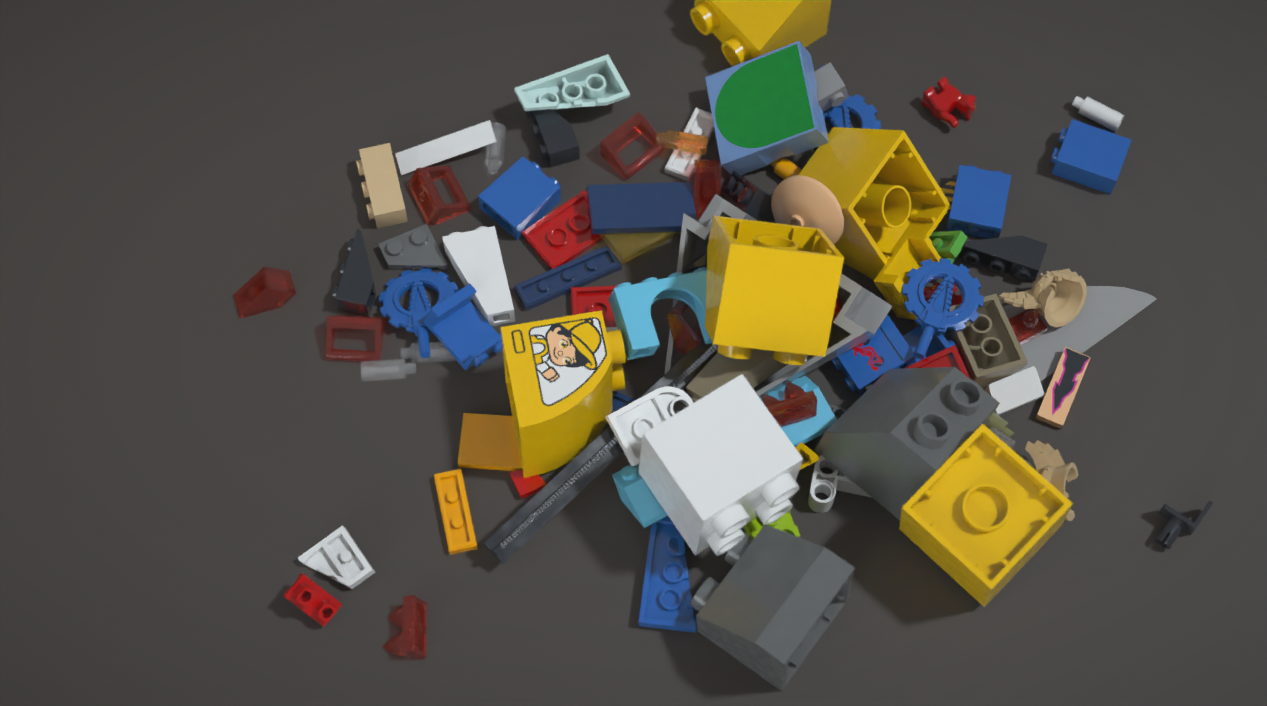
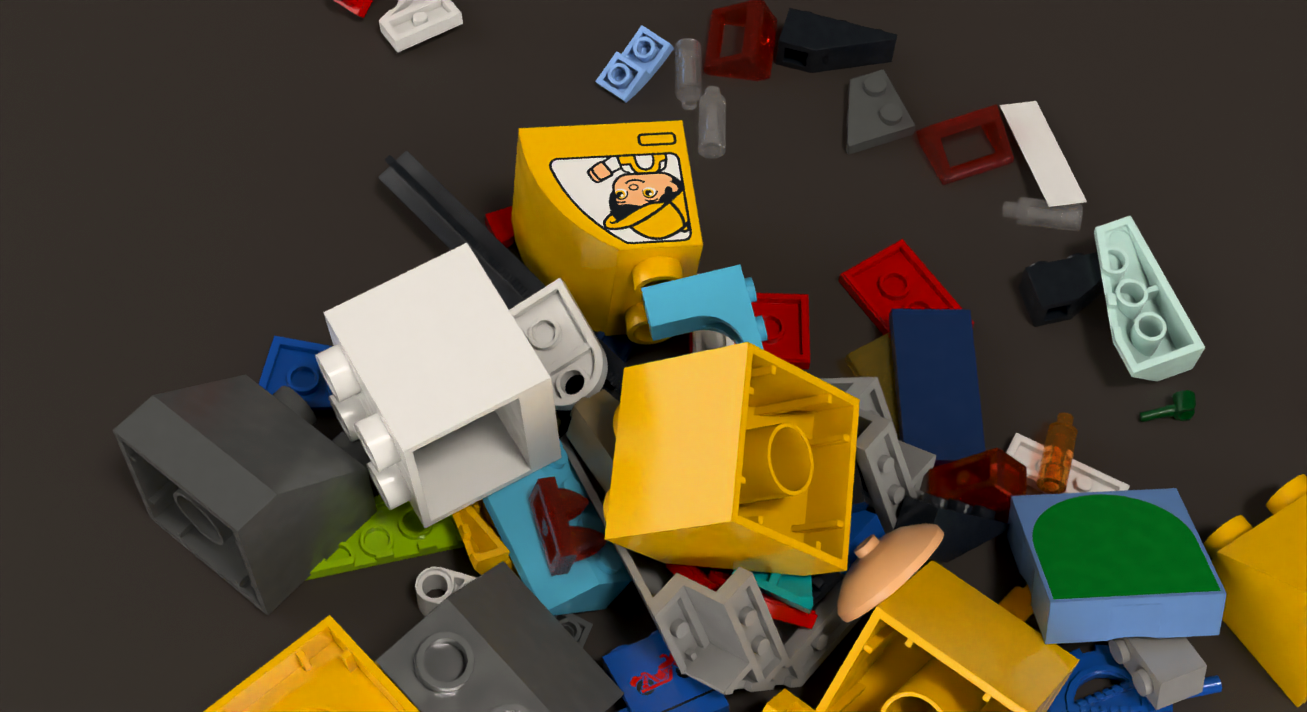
camera: 90 degrees right, 5 degrees down
tan brick [356,143,408,229] -> none
blue bar [379,268,458,358] -> none
clear red tile [383,595,427,660] -> none
blue panel [424,284,503,371] -> none
light orange tile [434,469,478,555] -> none
white slope [442,226,515,326] -> none
blue brick [478,157,561,240] -> none
dark blue tile [514,244,622,311] -> none
clear red tile [600,112,666,180] -> none
none -> light blue slope [595,25,674,103]
none -> dark green hand [1139,390,1196,422]

